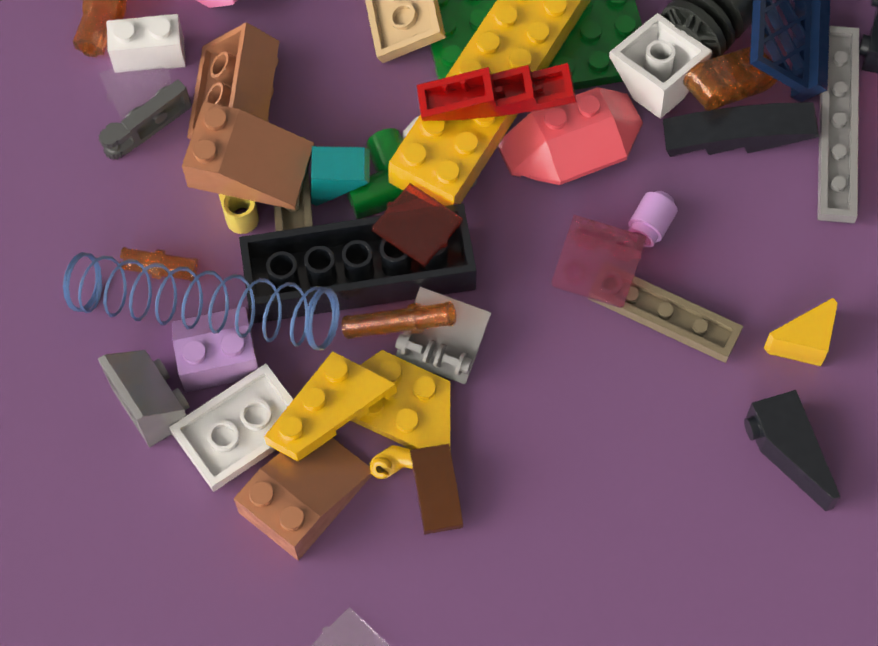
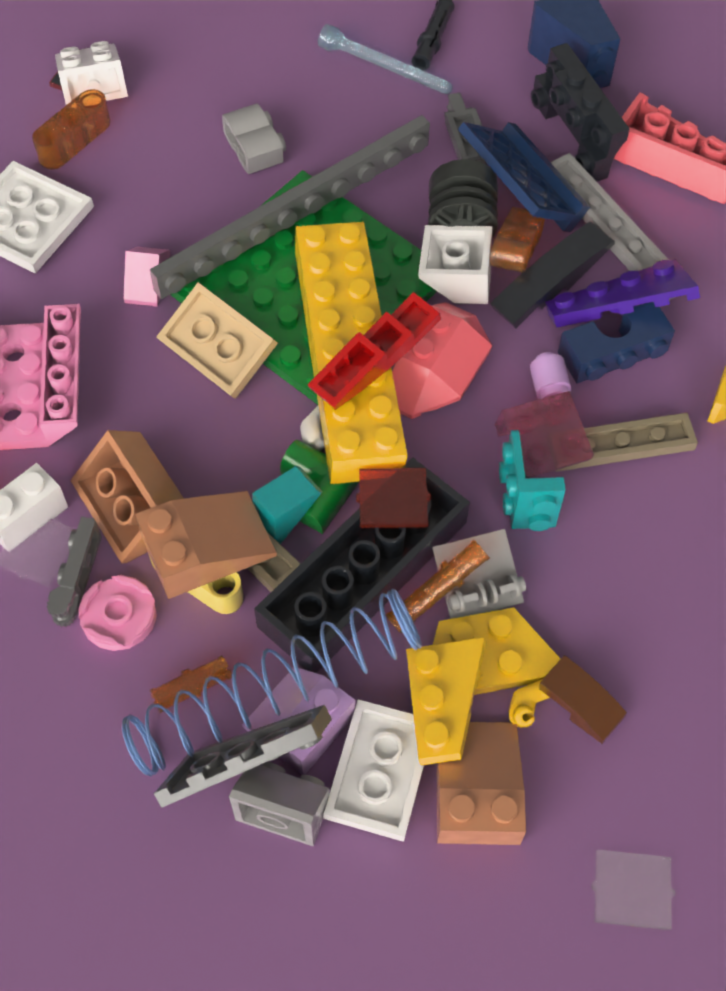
camera: 40 degrees left, 5 degrees down
none -> bright pink tile [78,575,157,651]
none -> dark grey wing [154,705,332,808]
none -> teal bracket [499,430,566,531]
none -> dark purple wing [545,259,700,328]
none -> dark blue arch [558,302,675,384]

